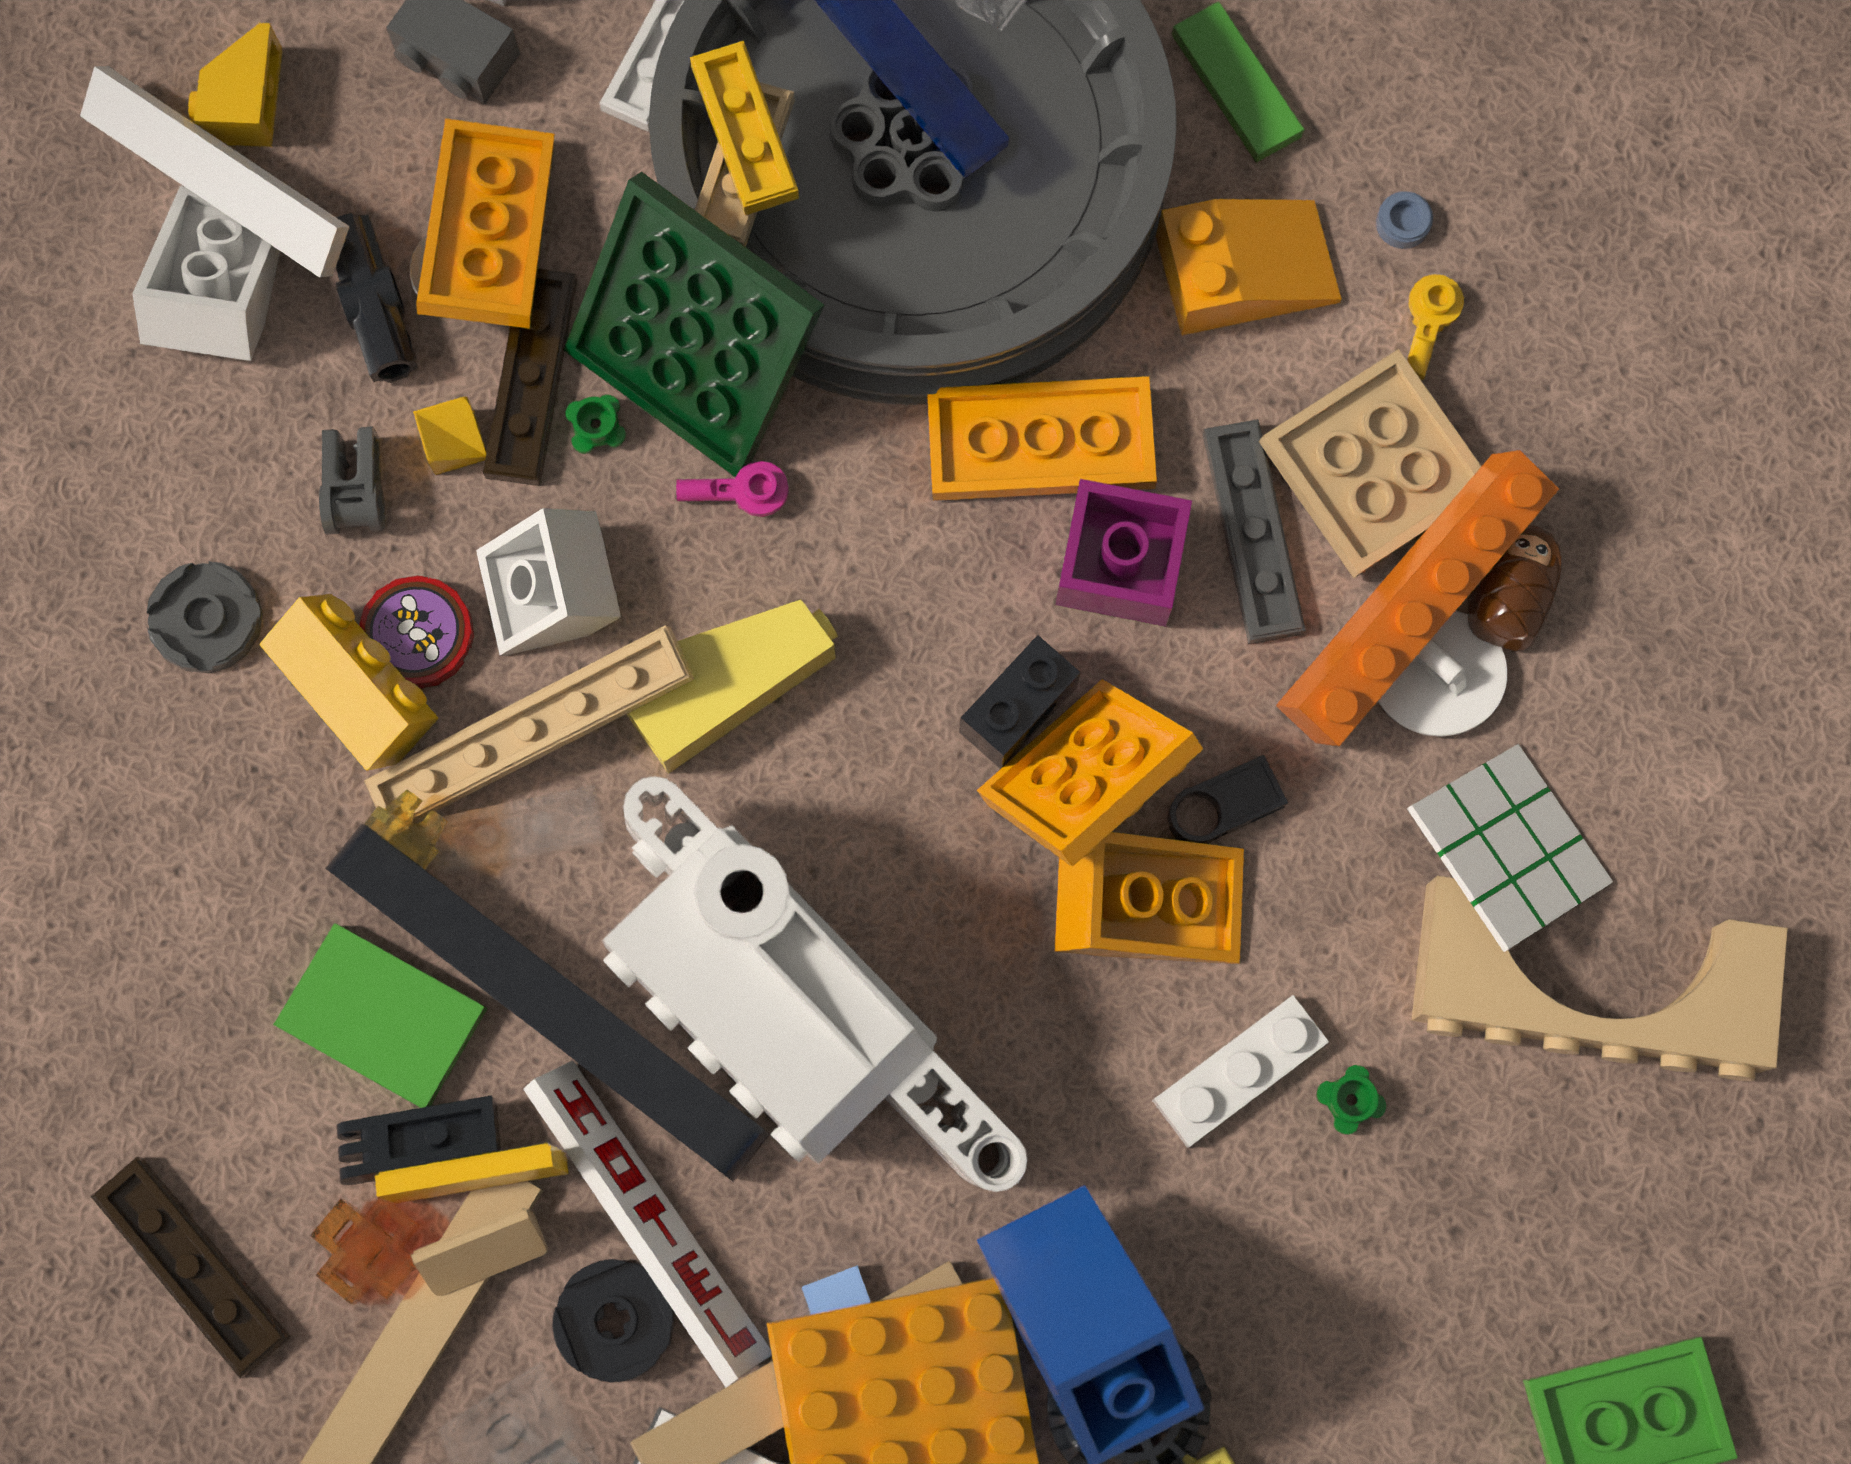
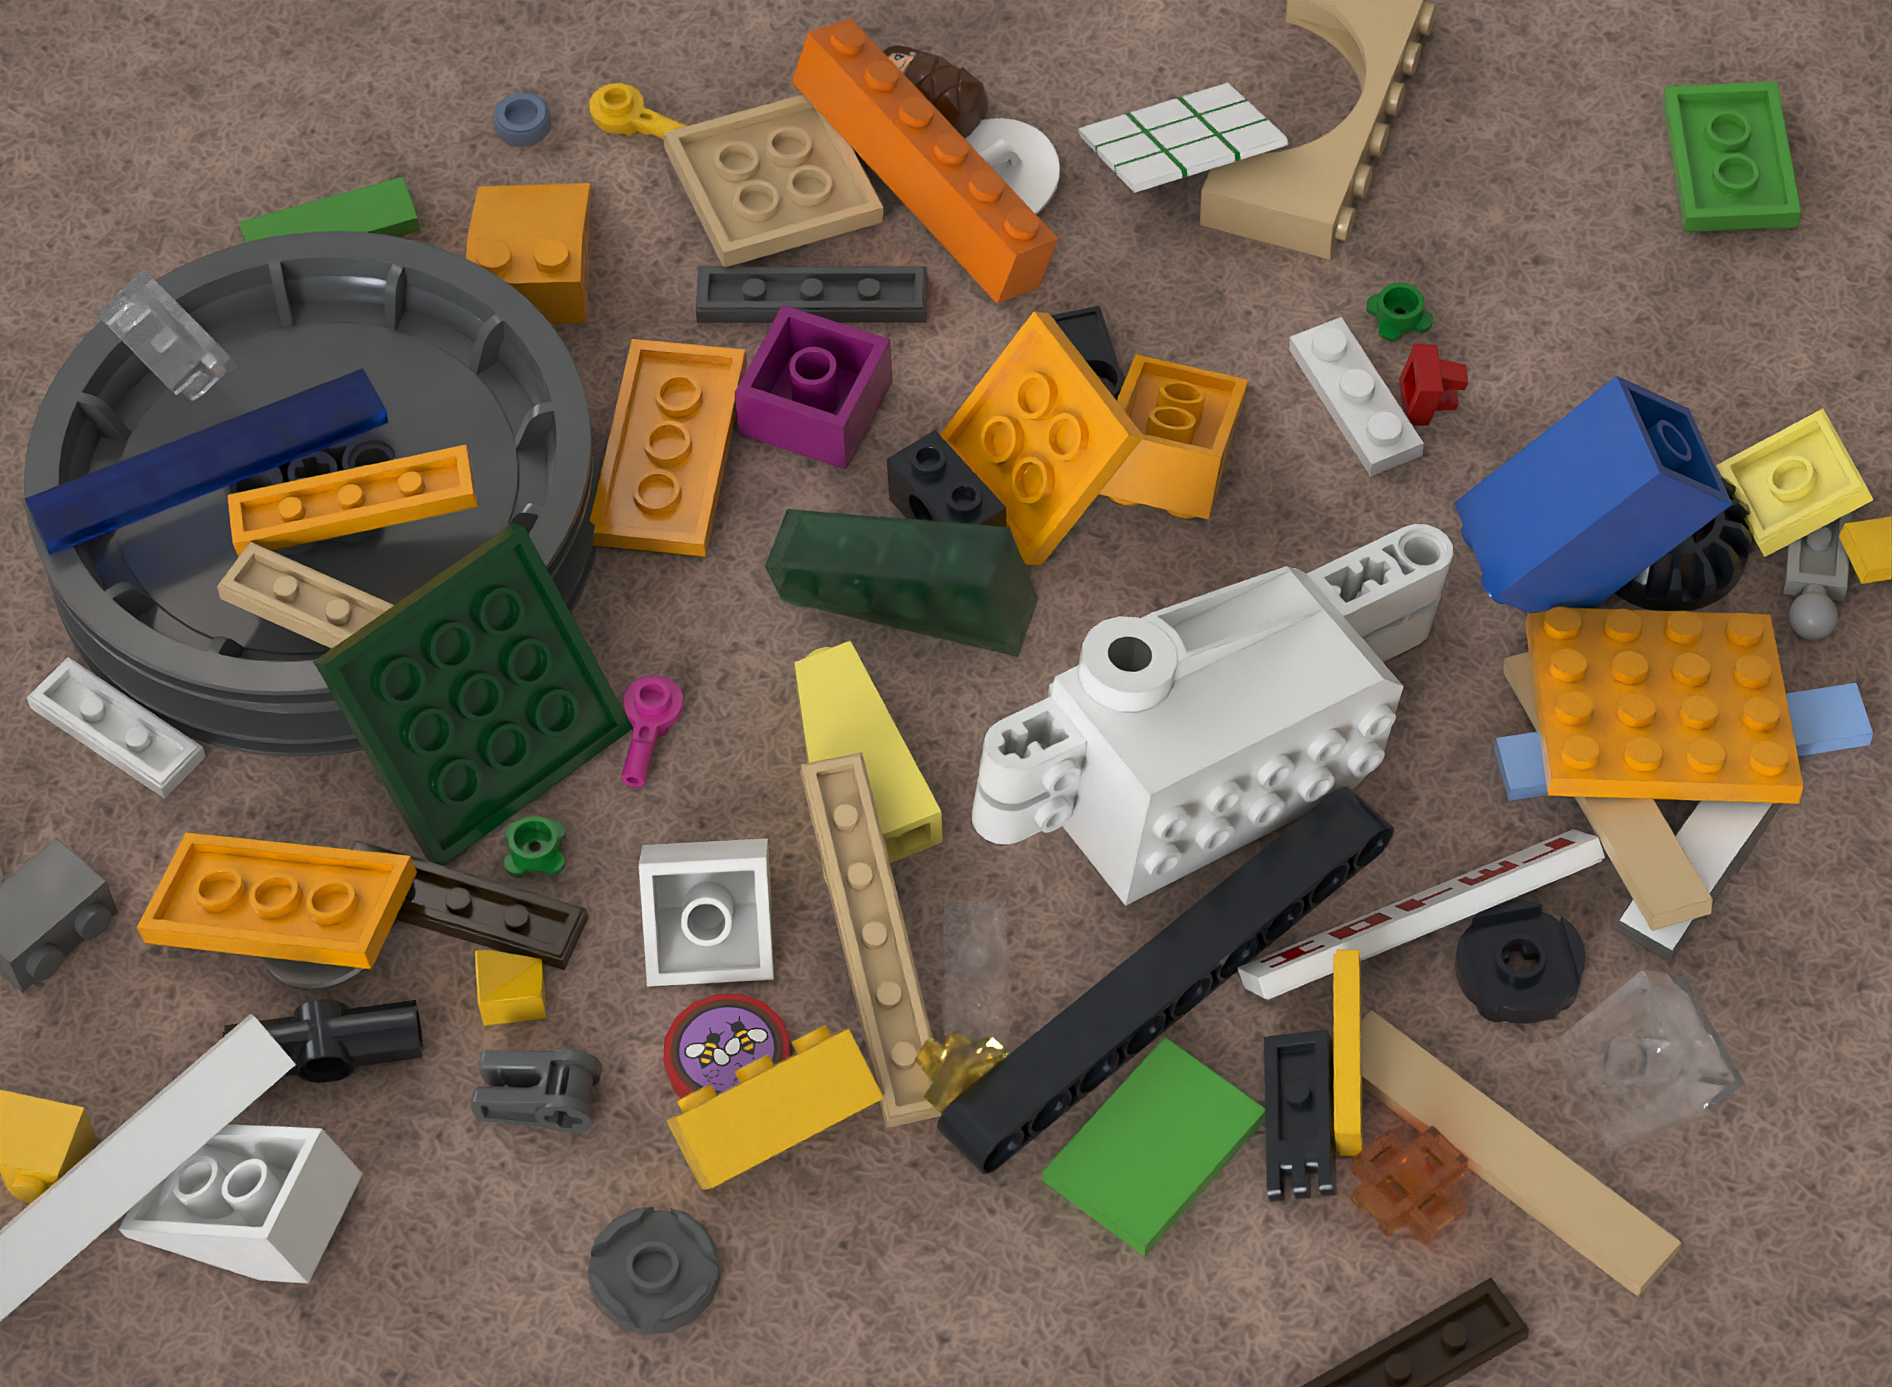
camera: 75 degrees left, 20 degrees down
tan slope [411,1208,547,1296] -> none
yellow tile [690,41,799,216] -> none
none -> light orange plate [227,444,478,557]
none -> clear green wedge [765,509,1038,657]
none -> red tile [1399,343,1468,426]

